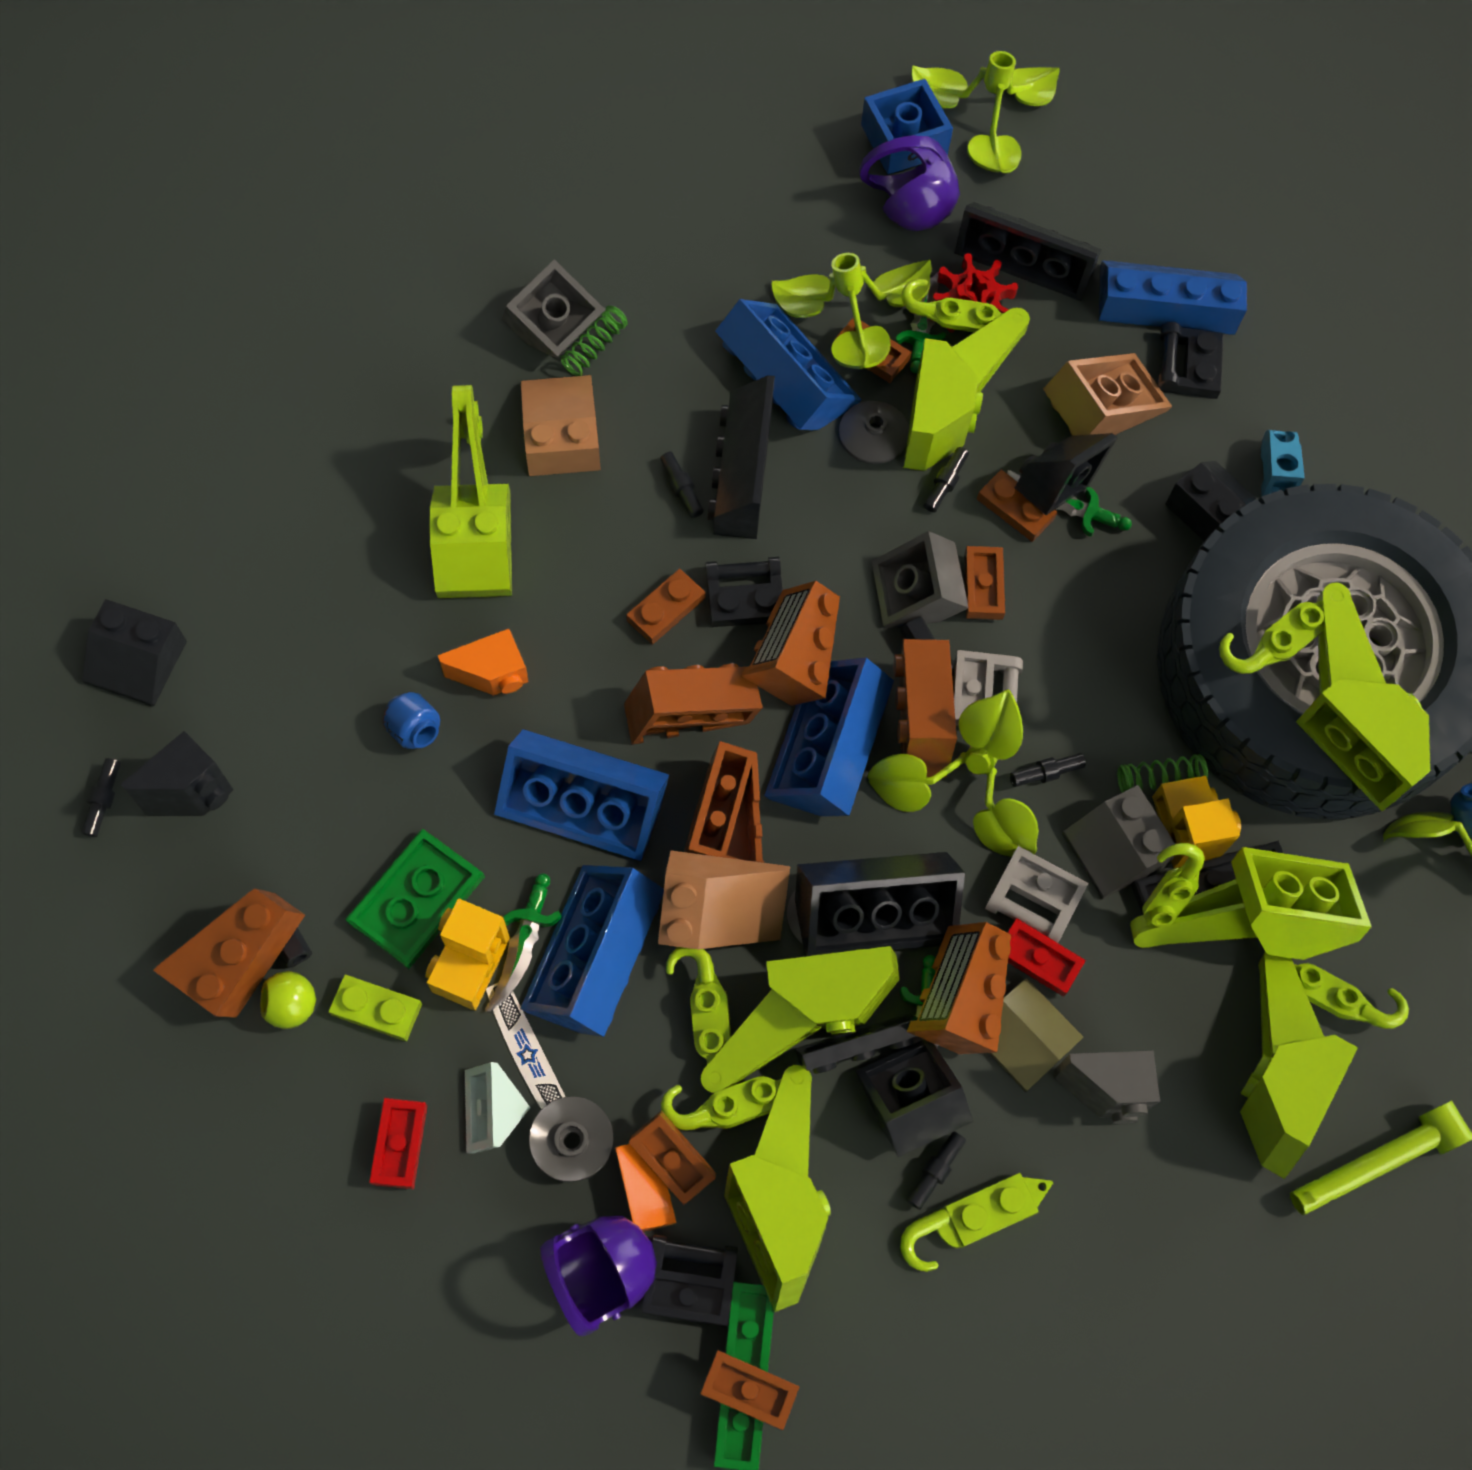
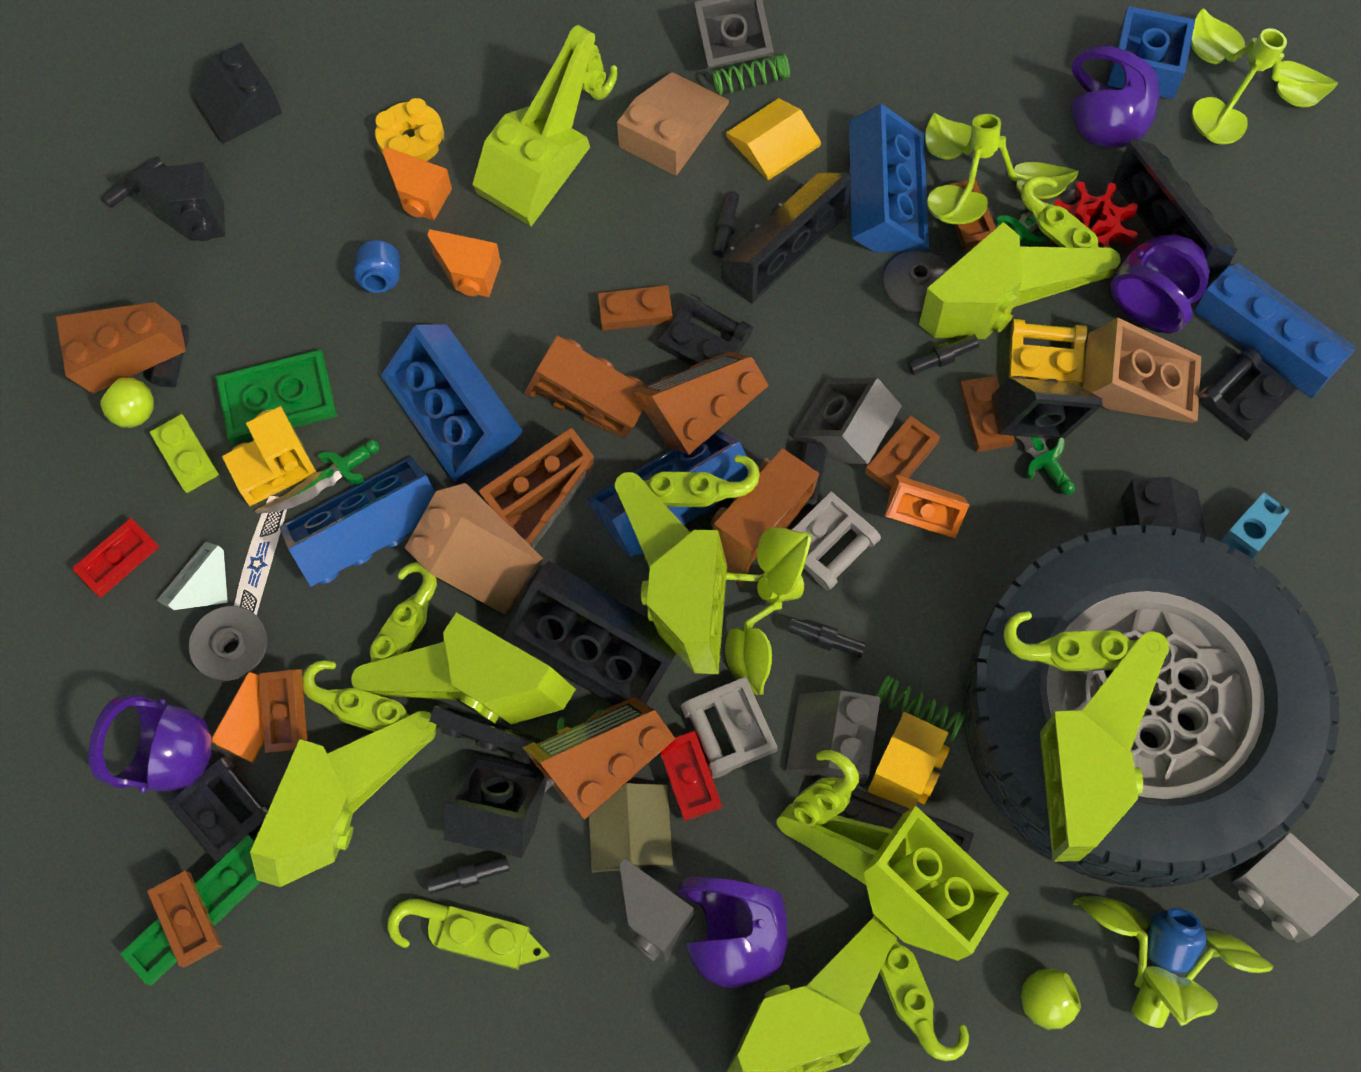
camera: 45 degrees right, 0 degrees up
none -> yellow plate [375,98,444,161]
none -> orange slope [383,147,452,221]
none -> lime slope [615,455,760,674]
none -> dark purple piece [678,877,788,989]
none -> yellow slope [726,98,821,181]
none -> orange slope [885,475,969,539]
none -> yellow plate [1009,319,1087,387]
none -> lime piece [1020,968,1081,1030]
none -> dark purple piece [1111,234,1210,334]

